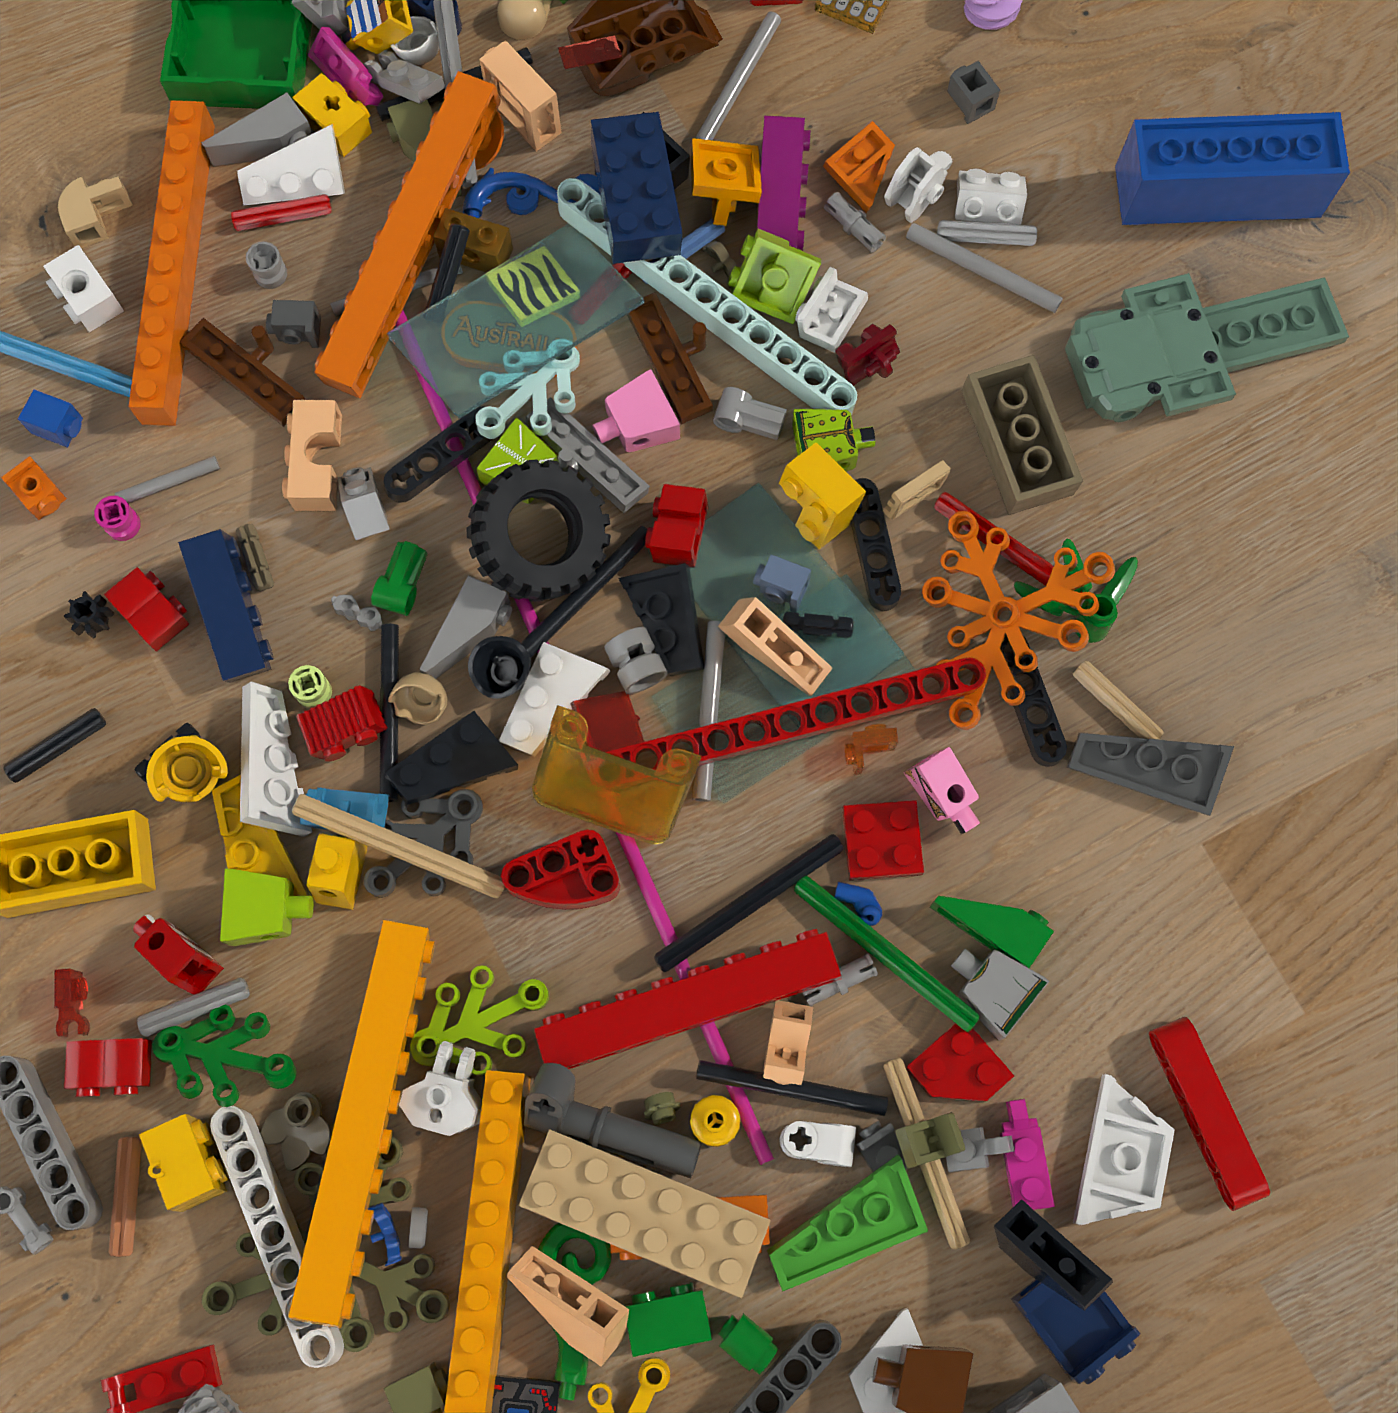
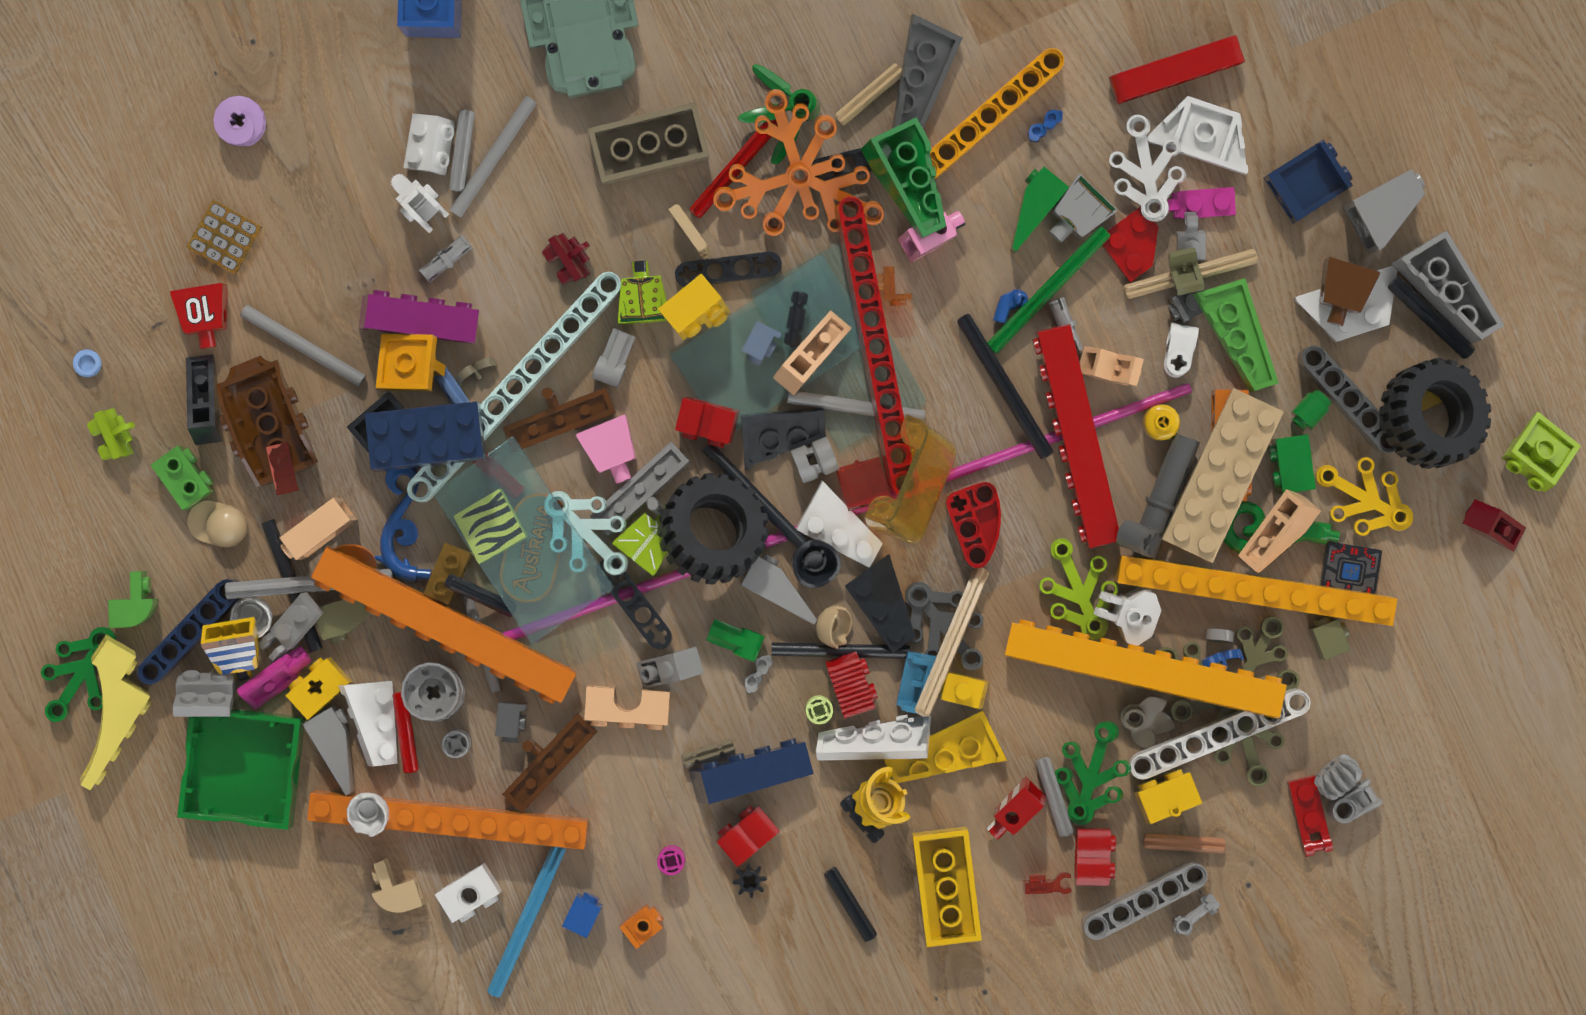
camera: 85 degrees left, 15 degrees up
light grey bar [115,456,220,503] -> none
lime torso [220,869,314,946] -> none
olive plate [644,1092,681,1125] -> none
black piece [696,1060,888,1116] -> none
lime plate [727,228,821,324] -> none
white bracket [795,267,868,353] -> none
orange wing [823,121,895,213] -> none
red plate [842,800,924,881] -> none
dark grey brick [947,61,1000,124] -> none
black slope [994,1199,1113,1311] -> none
none -> white hair [346,792,389,837]
none -> light grey wheel [401,663,466,722]
none -> green wedge [861,117,946,239]
none -> light orange beam [930,48,1064,180]
none -> blue piece [1028,110,1063,143]
none -> white plant [1109,115,1186,222]

